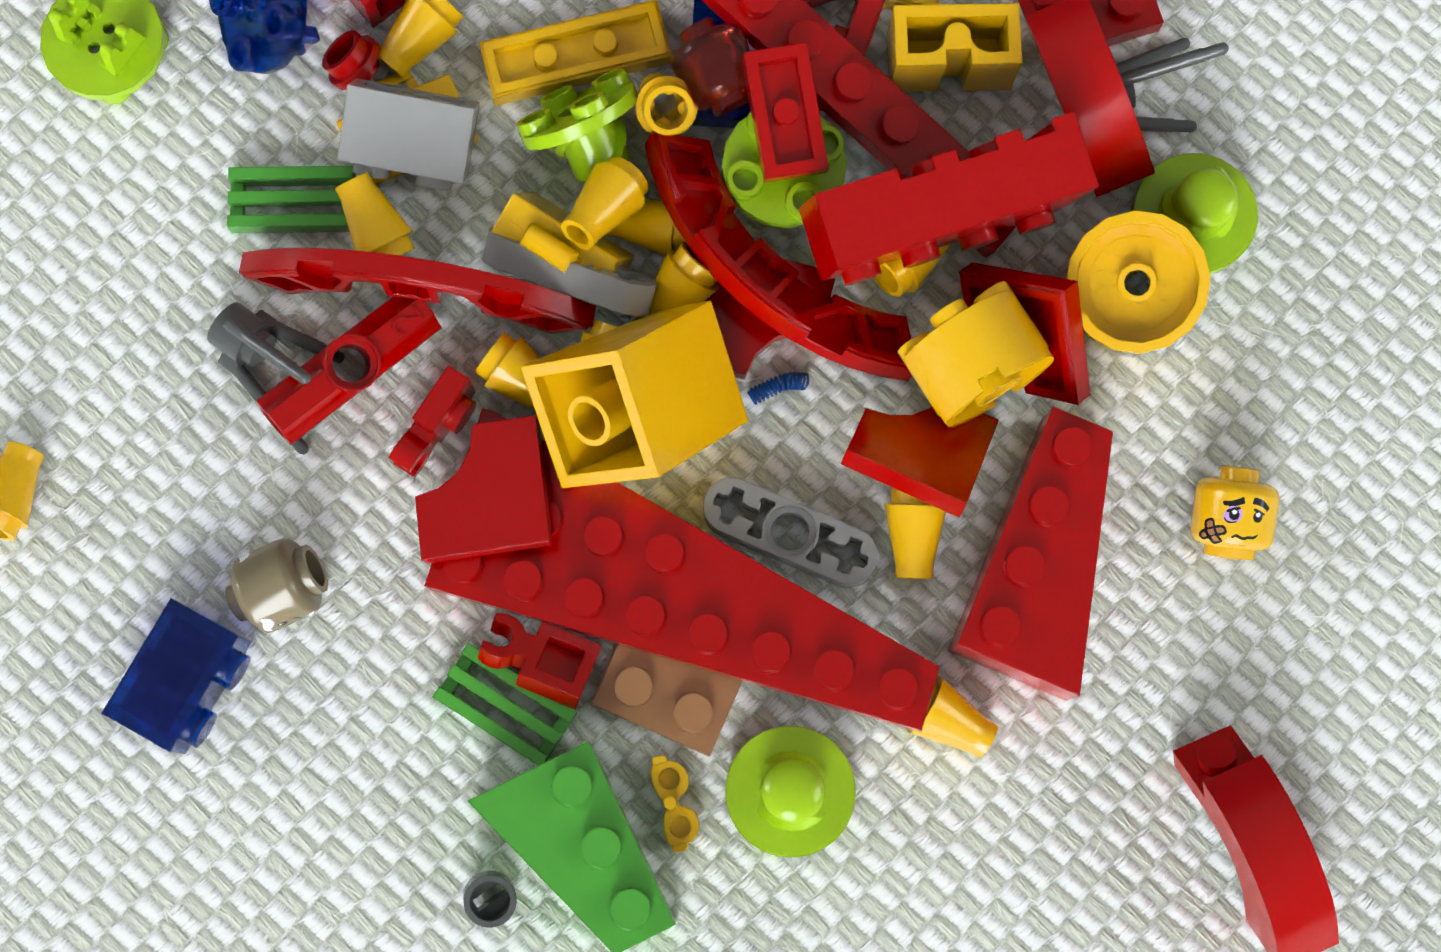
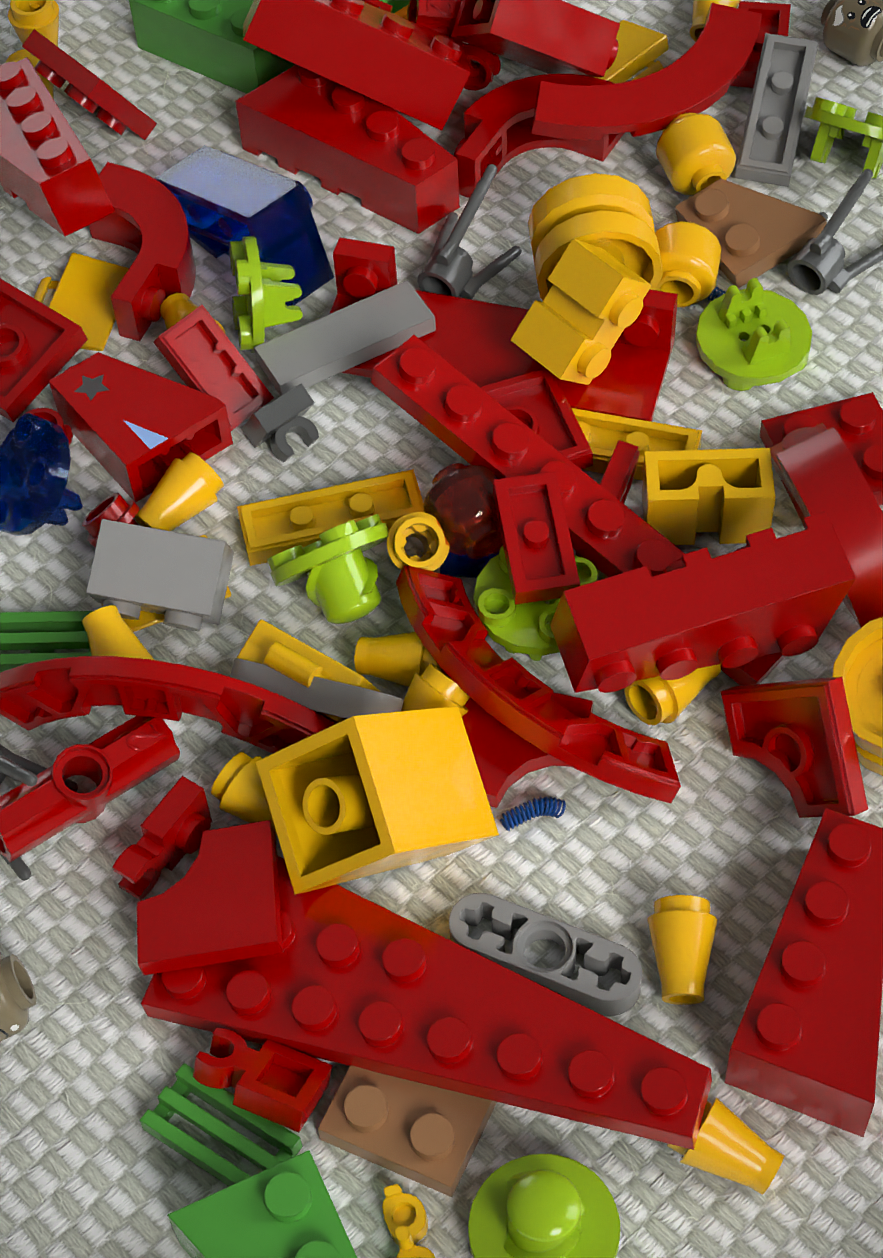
camera: 10 degrees right, 25 degrees down
yellow cone [561,157,648,250] -> none
red tile [841,406,999,517] -> none
yellow brick [897,281,1054,427] -> none

